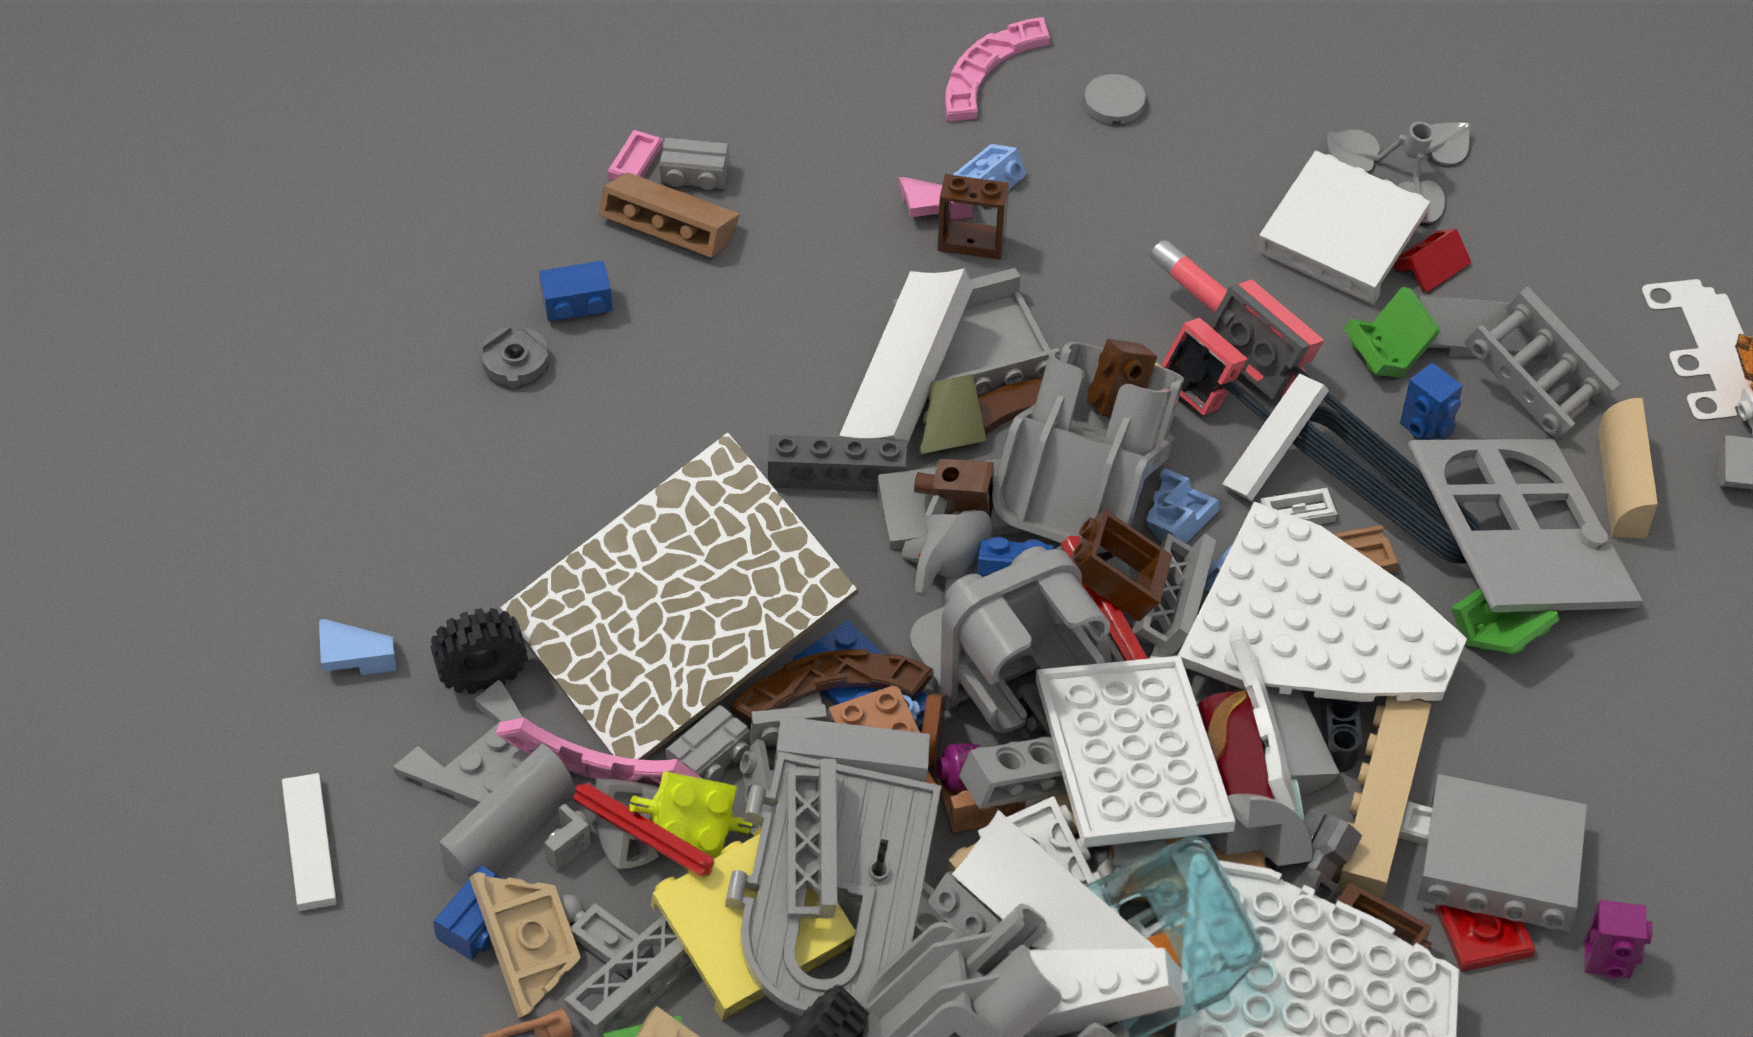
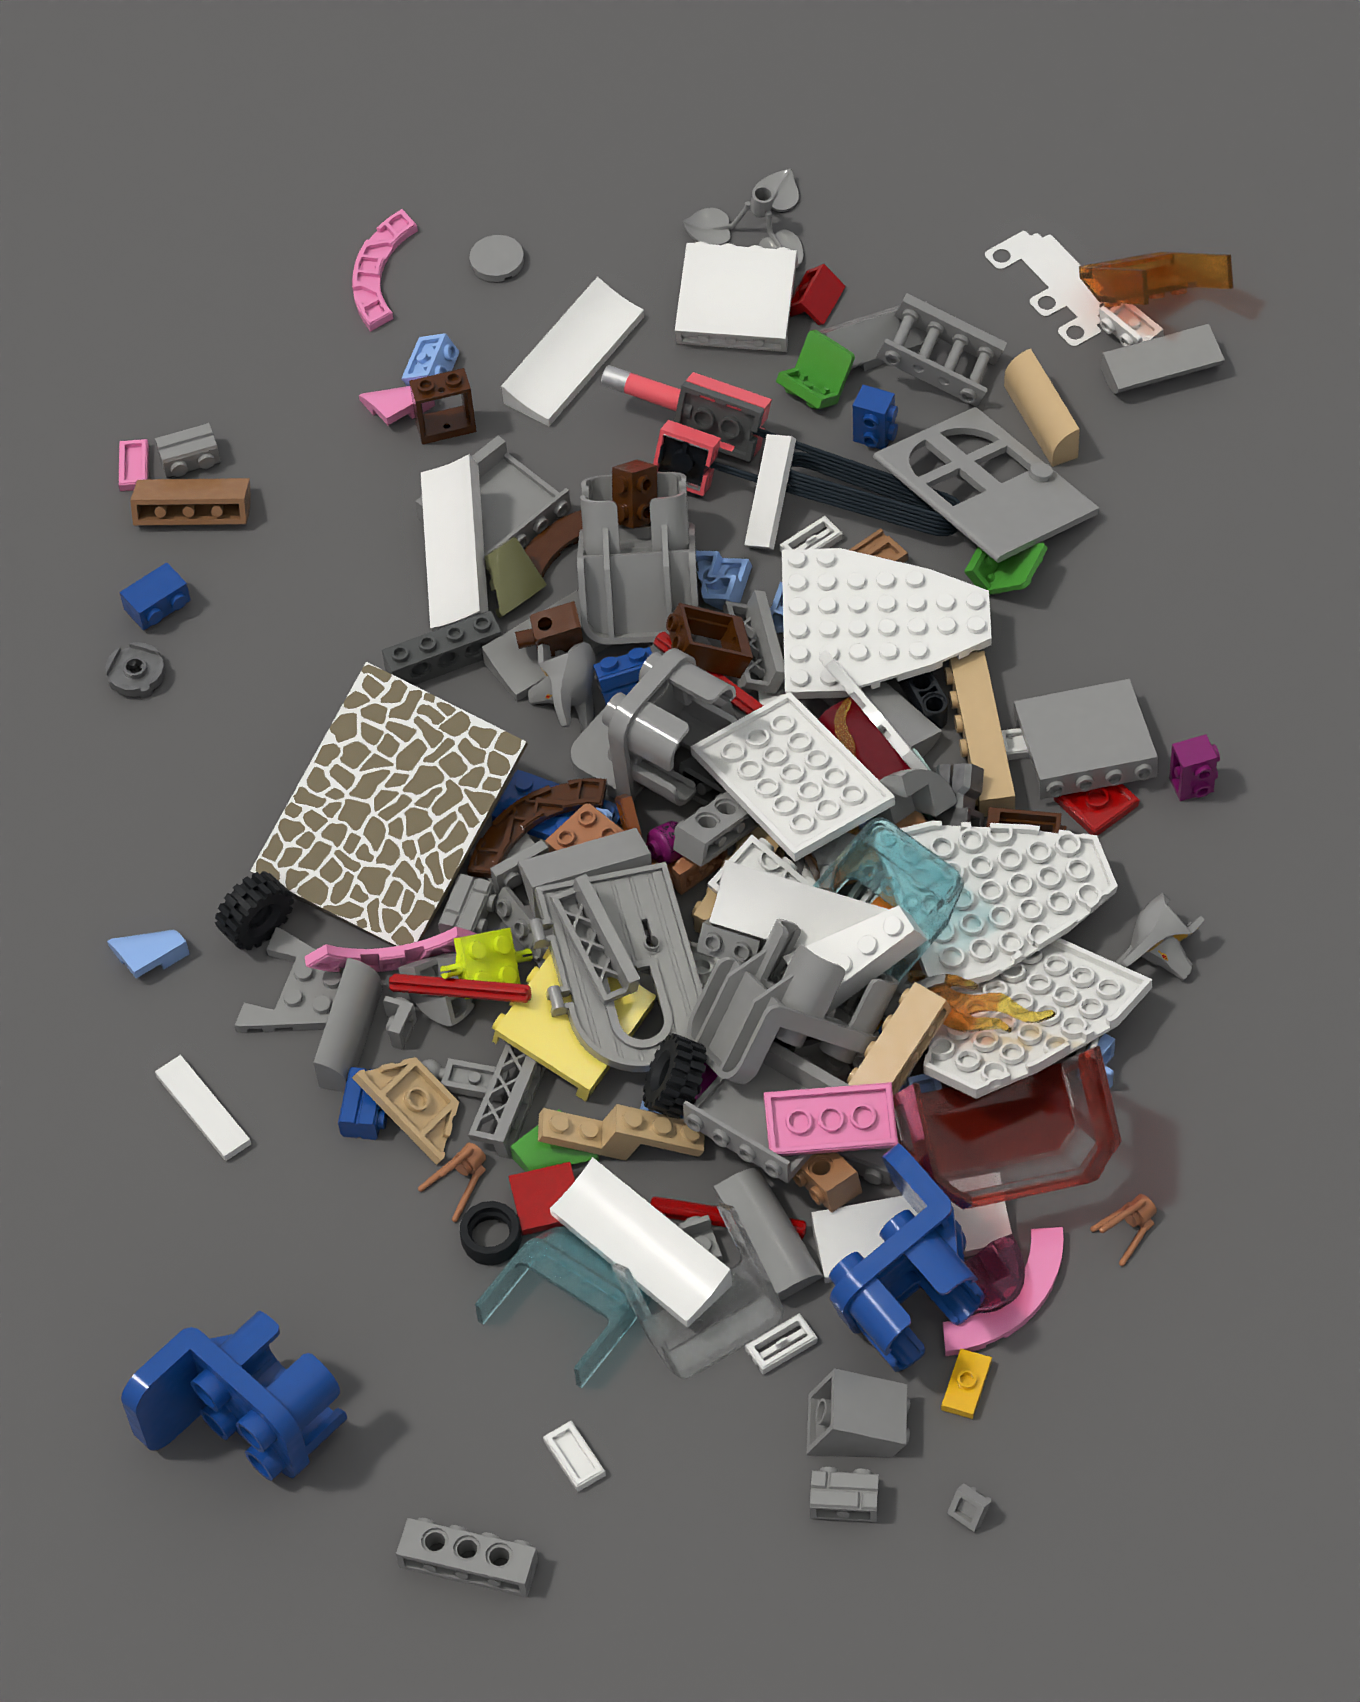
camera: 20 degrees left, 5 degrees up
none -> white arch [501,276,644,426]

